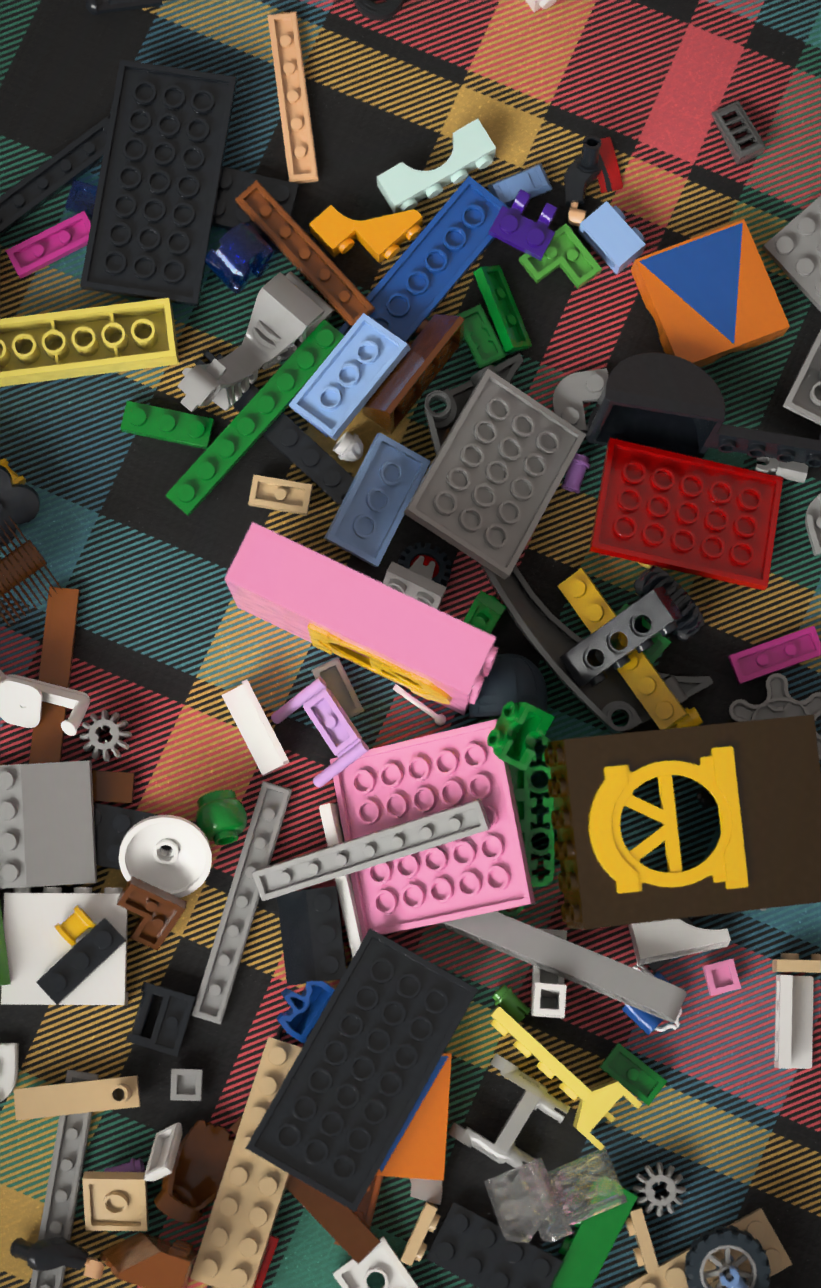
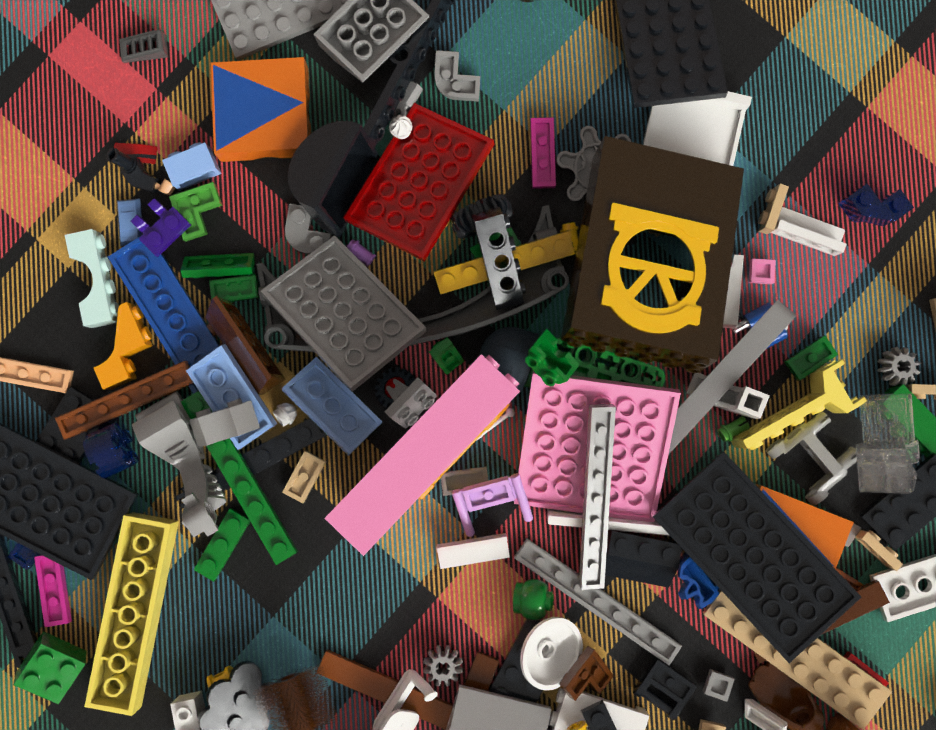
camera: 75 degrees left, 5 degrees up
none -> light grey brick [189,398,260,447]
none -> white plate [389,115,413,139]

